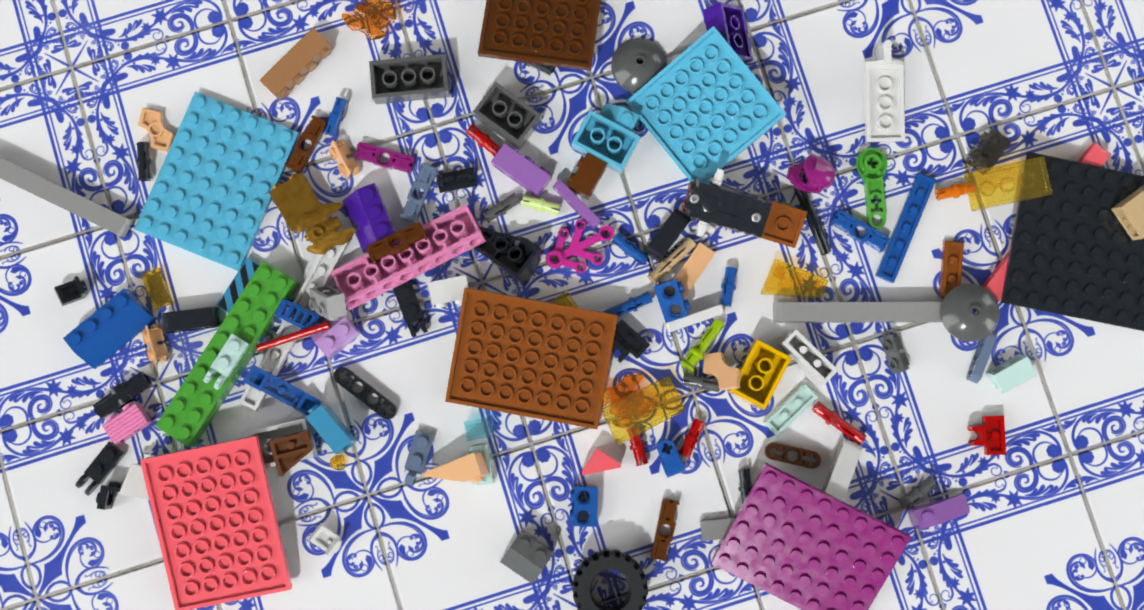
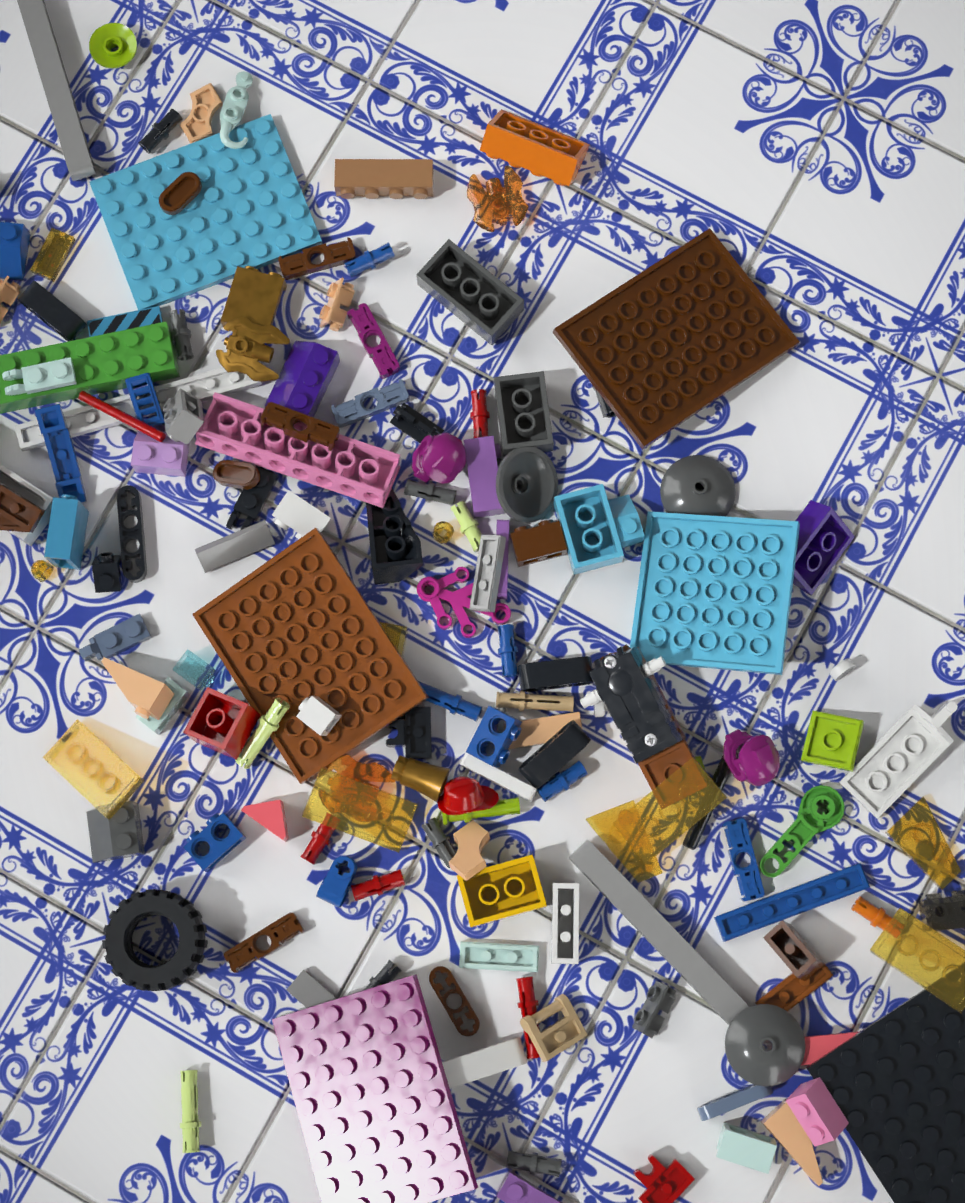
camera: 50 degrees right, 5 degrees down
none -> clear yellow tile [43,719,145,820]
none -> lime dish [89,23,137,69]
none -> black bracket [92,552,122,593]
none -> reddish brown tile [159,172,202,215]
none -> dark grey pin [169,309,194,361]
none -> red brick [183,687,261,760]
none -> light grey tile [195,520,275,573]
none -> reddish brown tile [213,460,260,489]
none -> light aqua piece [220,71,253,149]
none -> yellowish green pin [235,698,290,769]
none -> white brick [296,696,342,736]
none -> pearl gold plant [391,755,450,802]
none -> magenta helmet [412,433,466,484]
none -> clear yellow hinge [433,521,454,544]
none -> red piece [437,776,499,816]
none -> light grey tile [469,535,506,613]
none -> dark grey dish [496,447,558,523]
none -> black beam [518,720,591,789]
none -> tan plate [520,994,588,1062]
none -> clear yellow tile [613,757,727,864]
none -> light nougat slope [760,1100,823,1186]
none -> reddish brown brick [763,920,825,981]
none -> bright pink brick [786,1077,849,1147]
none -> lime tile [801,711,864,772]
none -> white tile [829,658,855,681]
none -> clear yellow wing [885,796,961,890]

